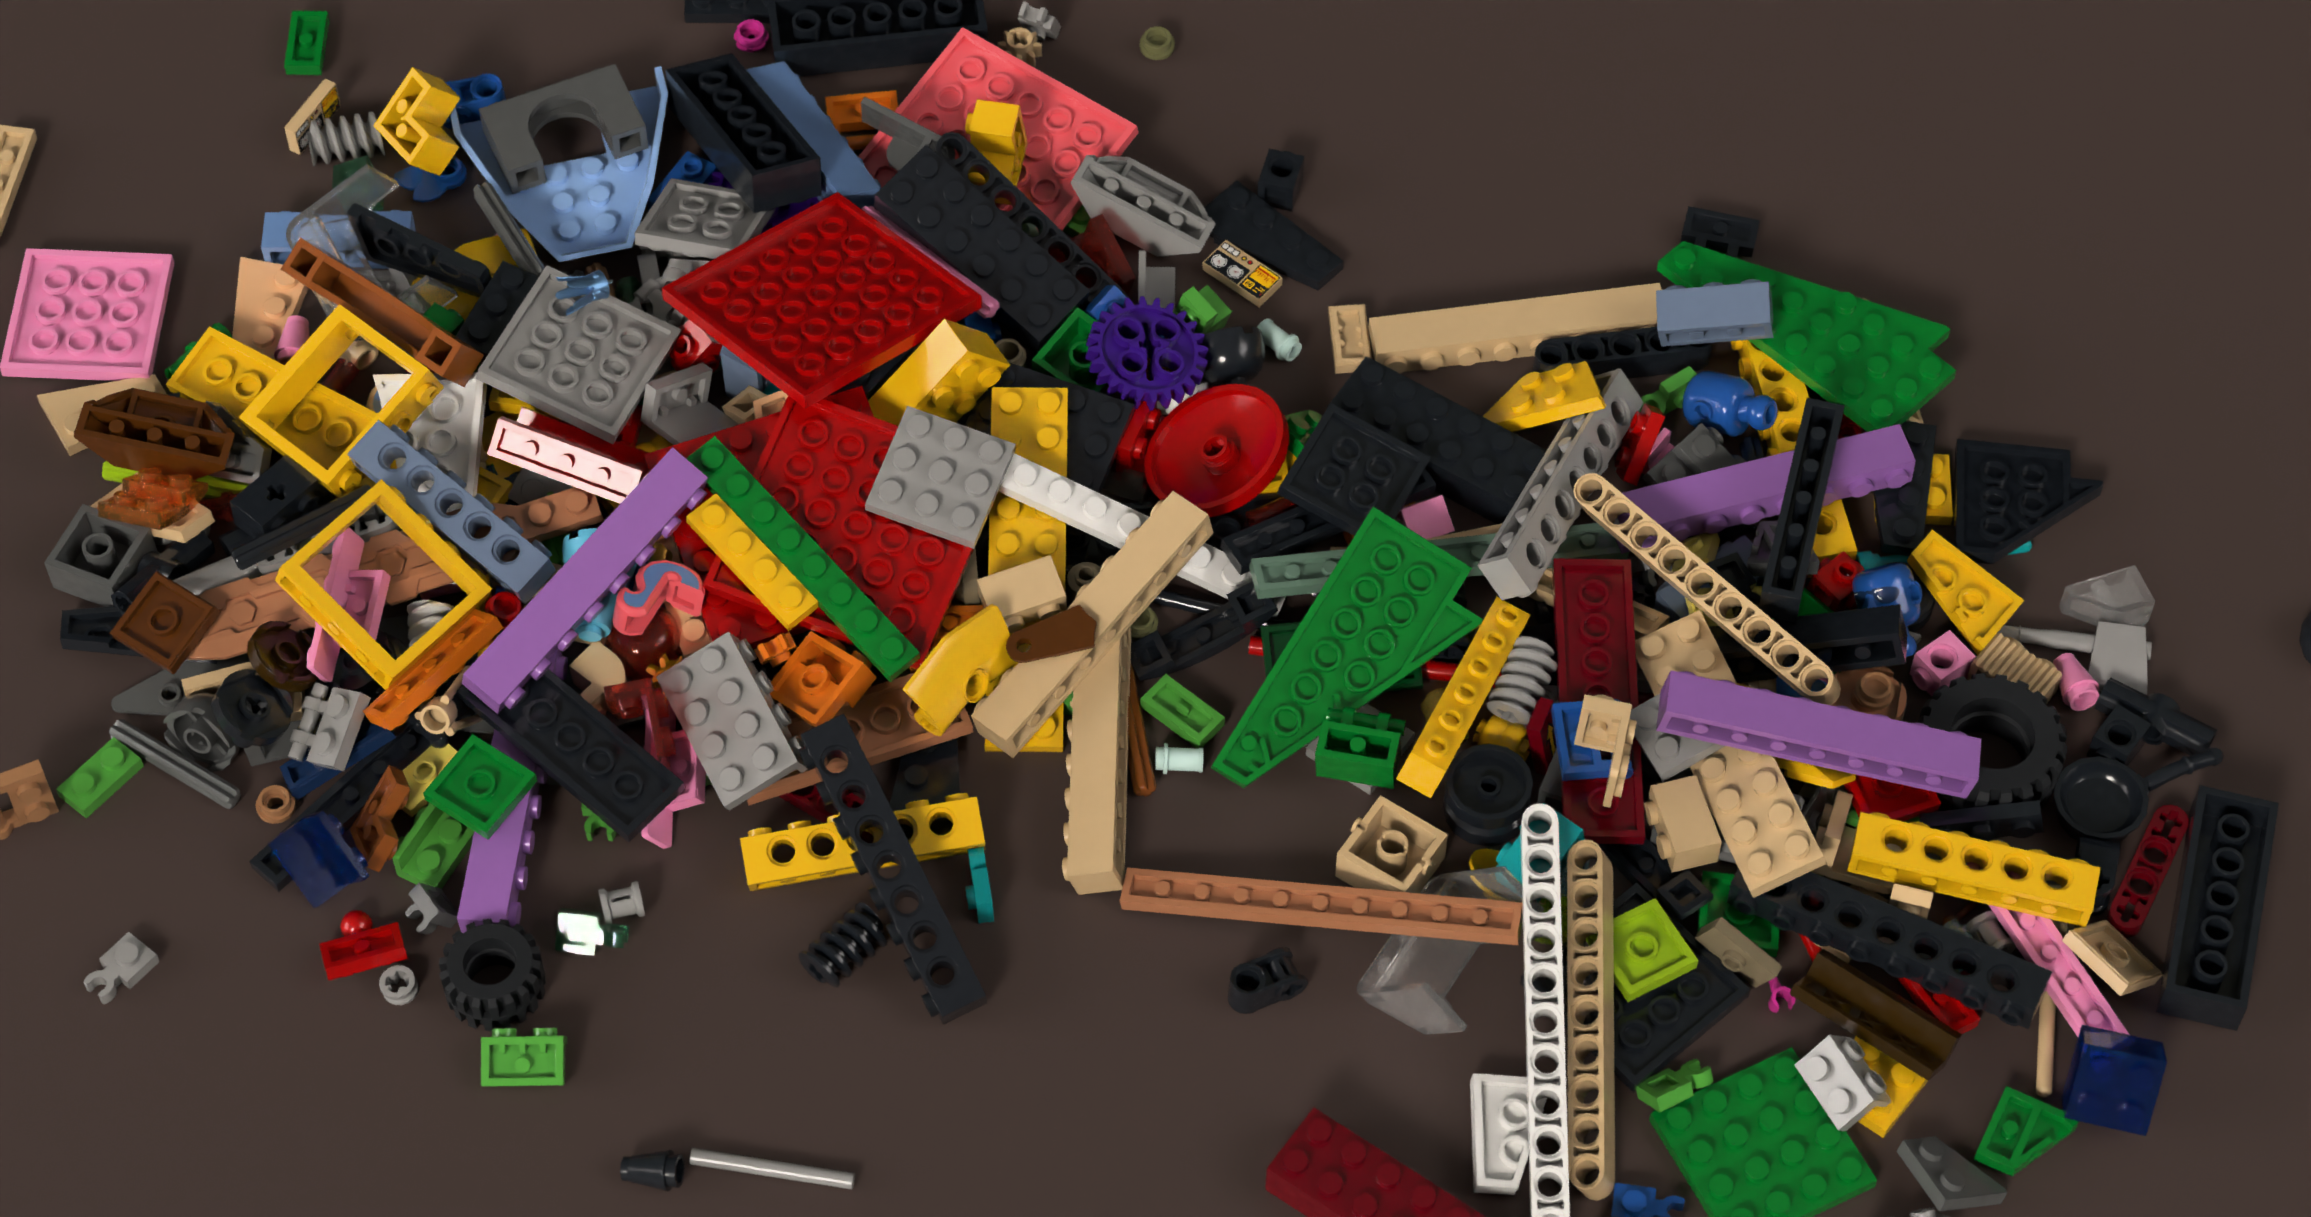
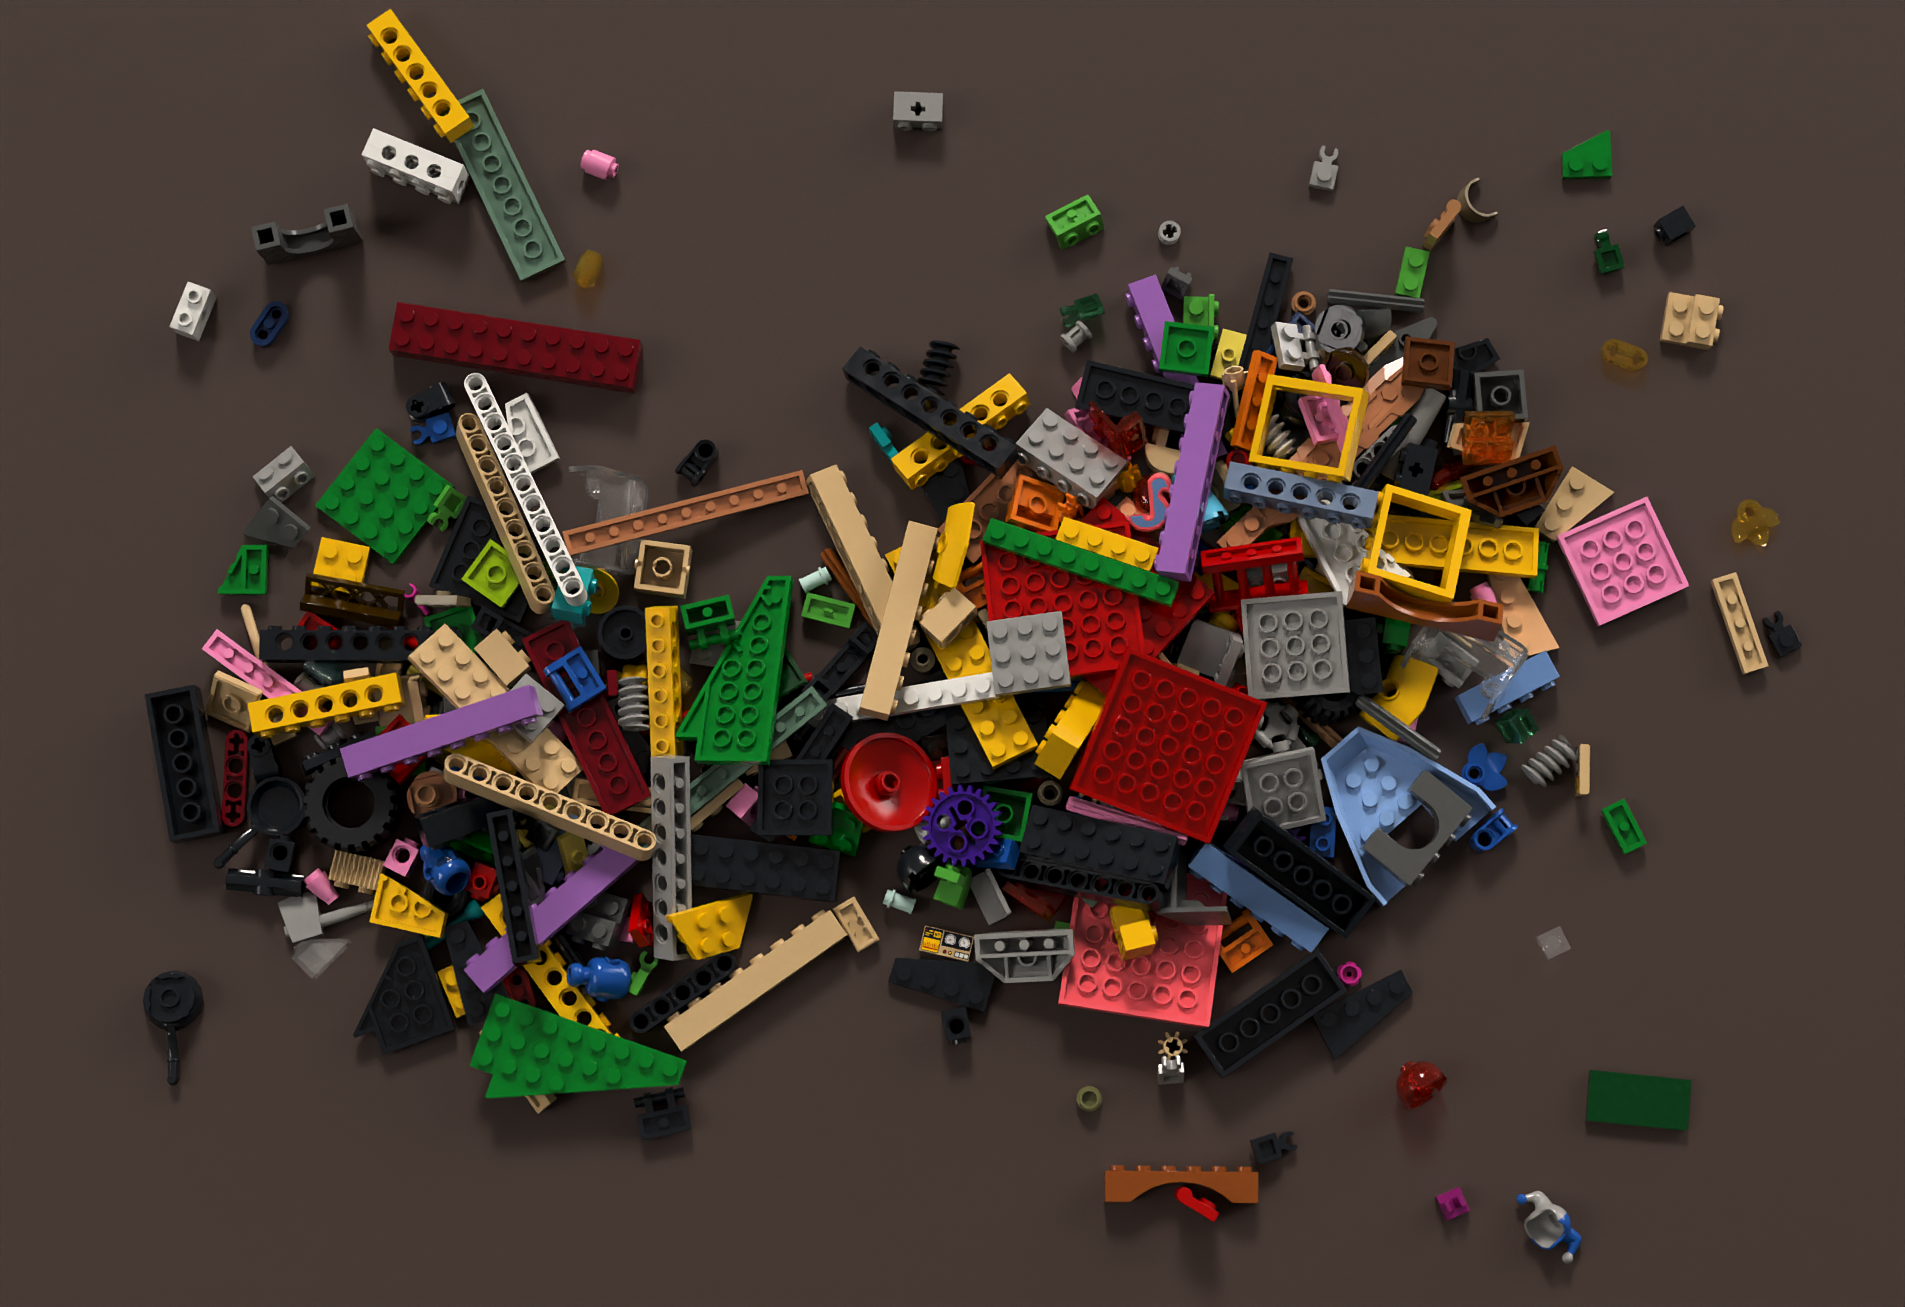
camera: 155 degrees right, 25 degrees up
clear blue bracket [267,811,370,908] -> none
red plate [319,910,408,981] -> none
black wing [346,202,492,298] -> none
dark orange plate [350,765,411,872] -> none
yellow brick [373,67,461,176] -> none
black tyre [439,918,546,1031] -> none
flat silver piece [555,270,613,315] -> none
black cone [620,1150,685,1191] -> none
light grey bar [689,1148,855,1190] -> none
reddish brown piece [1006,605,1097,663] -> none
tan bracket [1574,694,1637,808] -> none
sand blue brick [1656,279,1774,347] -> none
bracket [1795,1035,1892,1131] -> none
clear blue brick [2061,1025,2167,1136] -> none

